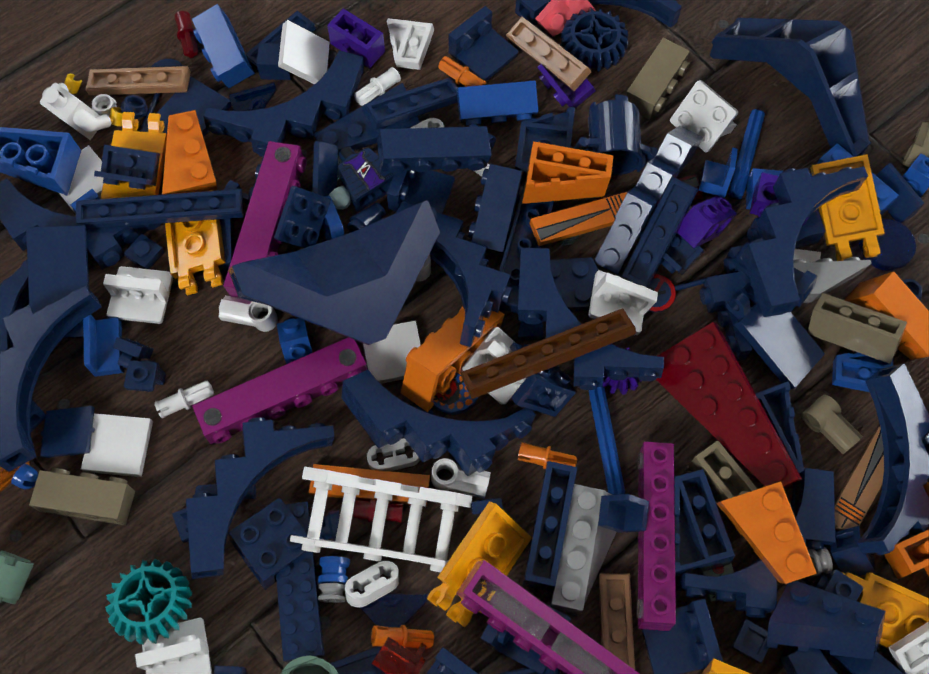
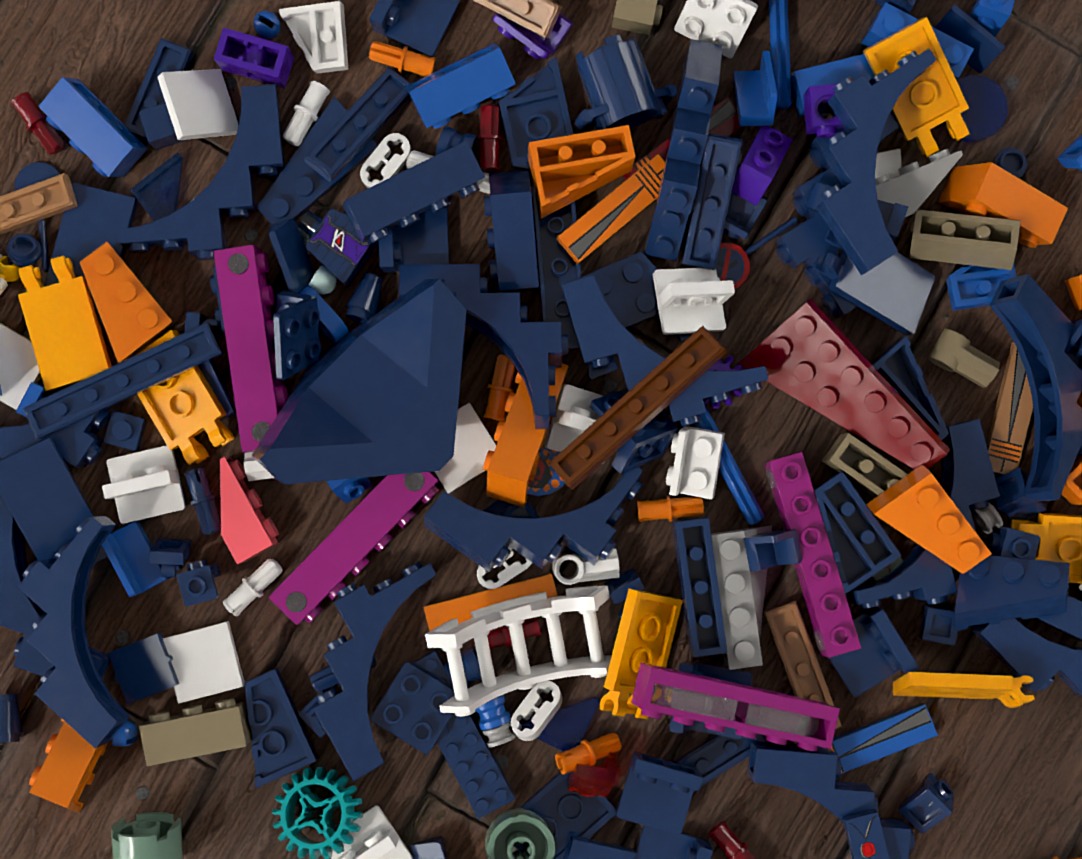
camera: 25 degrees left, 20 degrees up
dark blue bracket [94,145,160,190] -> none
none -> dark blue axle [184,467,221,535]
none -> coral slope [220,457,279,564]
none -> dark blue wing [245,667,318,788]
none -> blue hinge [253,10,281,40]
none -> dark red axle [477,104,503,172]
none -> orange axle [484,355,515,422]
none -> white bracket [666,426,725,499]

